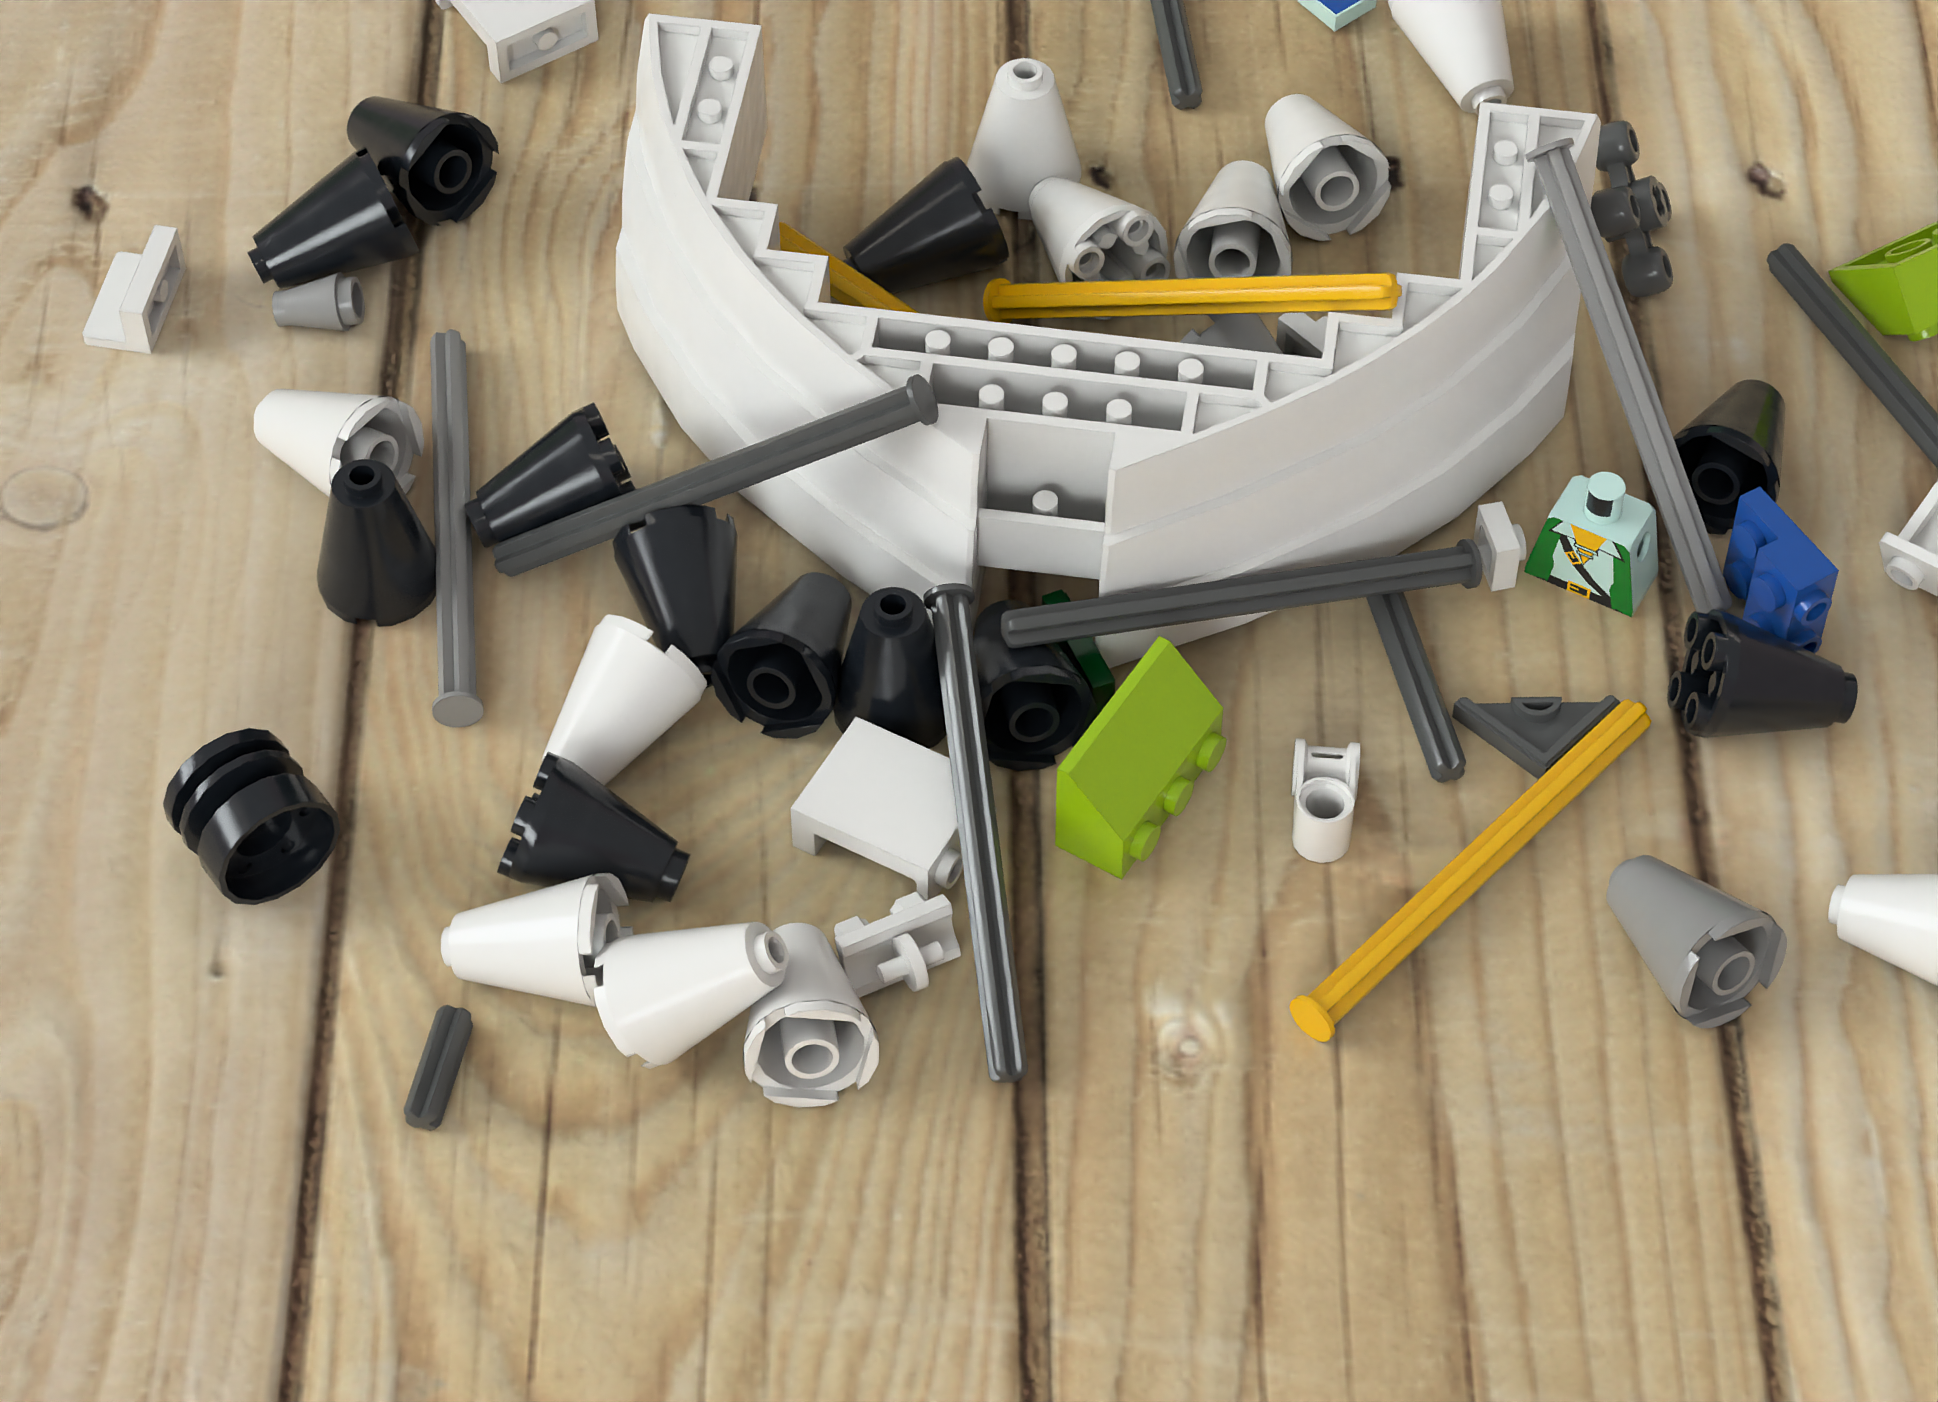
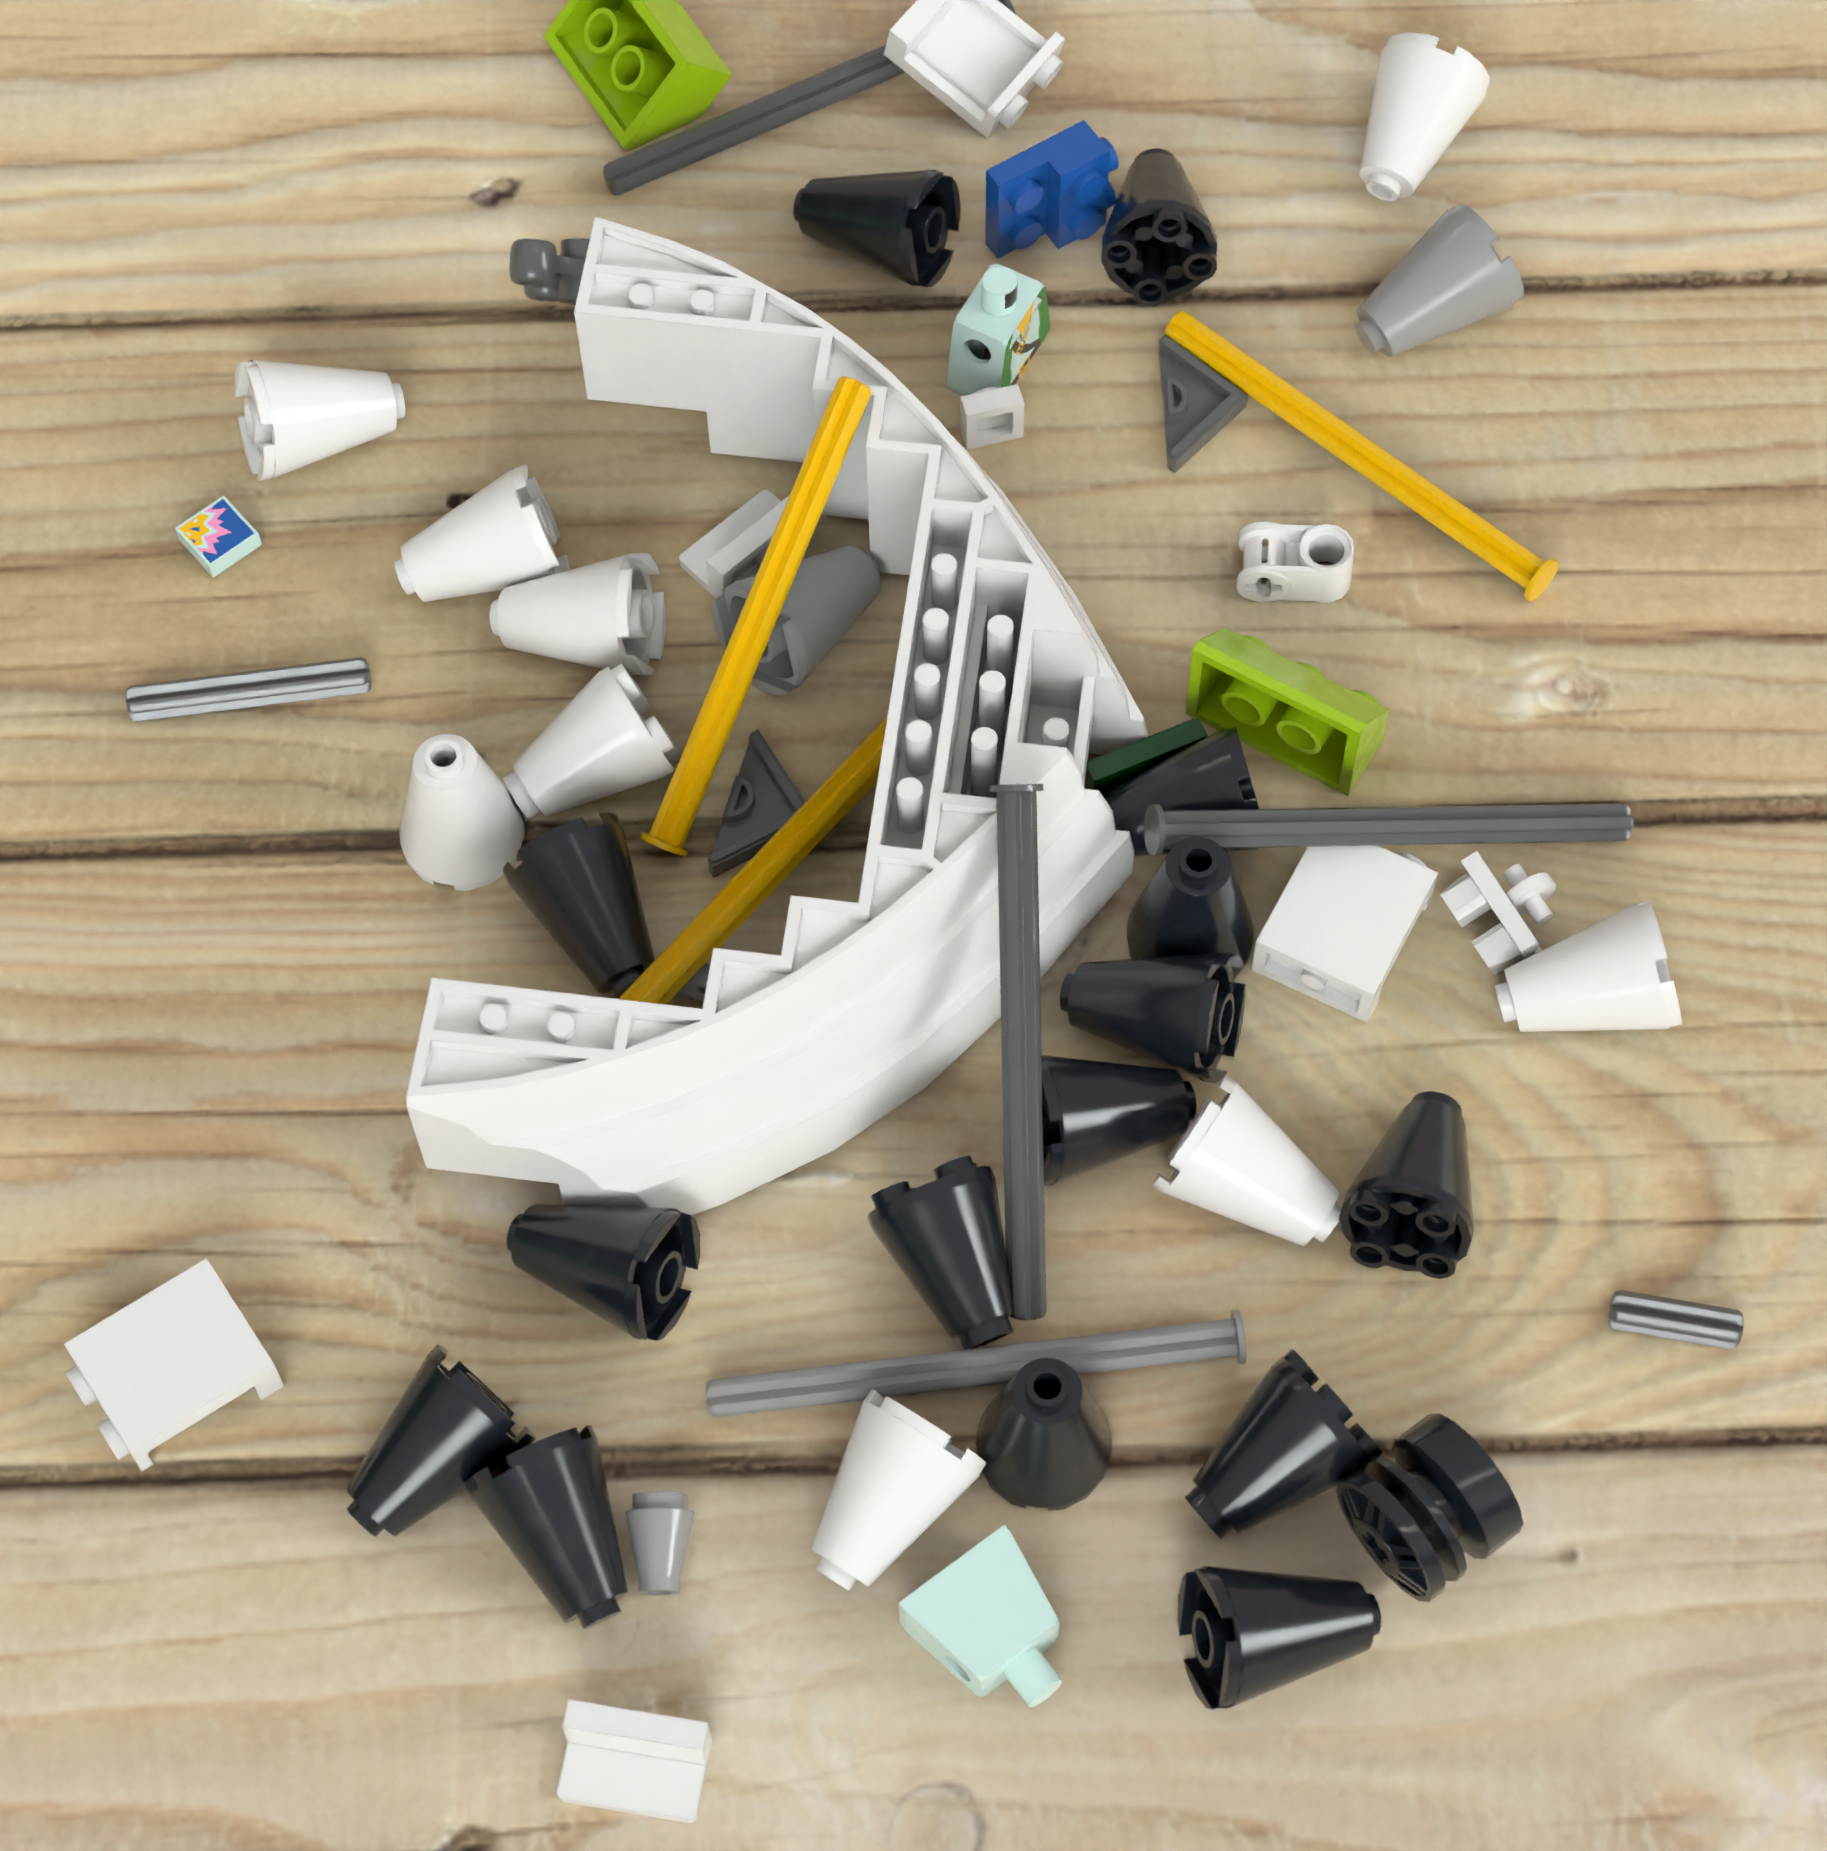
camera: 90 degrees left, 10 degrees up
white cone [441,873,633,1007] -> none
white cone [594,922,789,1069] -> none
dark grey axle [1001,539,1482,649] -> none
dark grey axle [1366,592,1466,783] -> none
light grey axle [1525,138,1732,613] -> none
none -> black cone [507,1204,700,1341]
none -> light aqua torso [898,1525,1063,1708]
none -> black cone [1177,1566,1381,1709]
none -> black cone [1184,1349,1383,1540]

